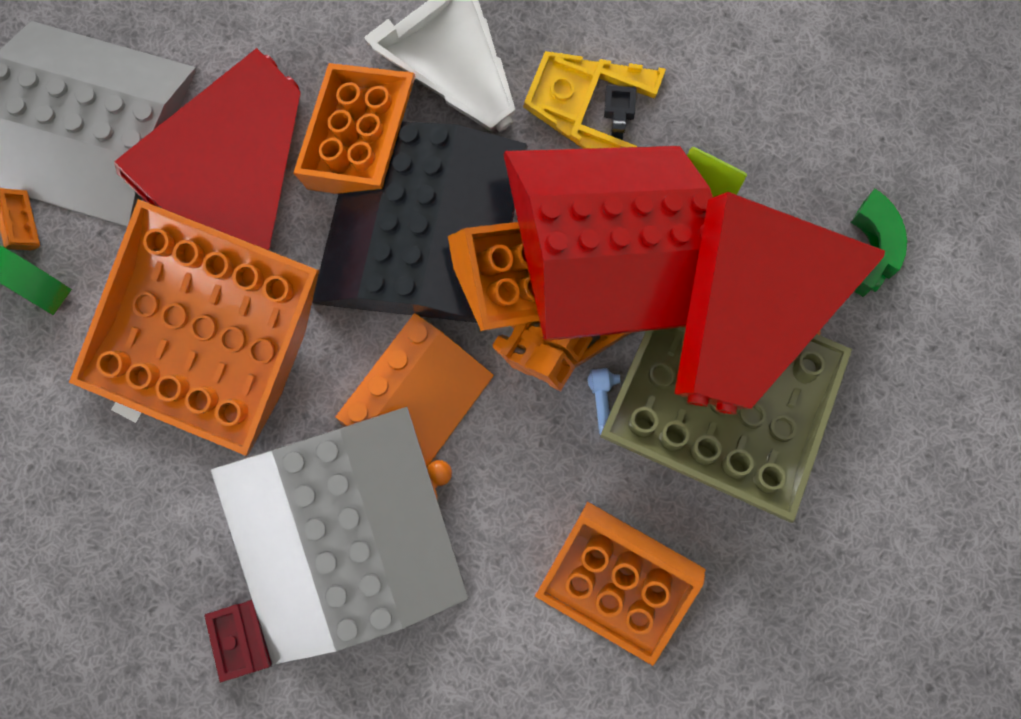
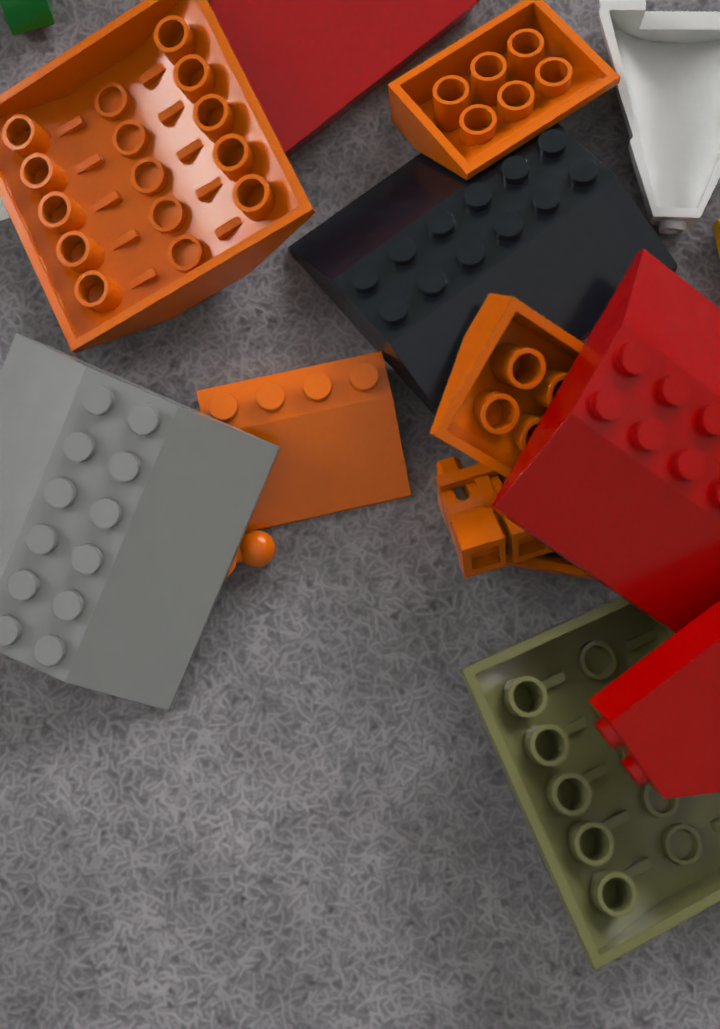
camera: 40 degrees right, 5 degrees up
orange slope [535,501,706,666] -> none
light blue piece [588,368,620,435] -> none

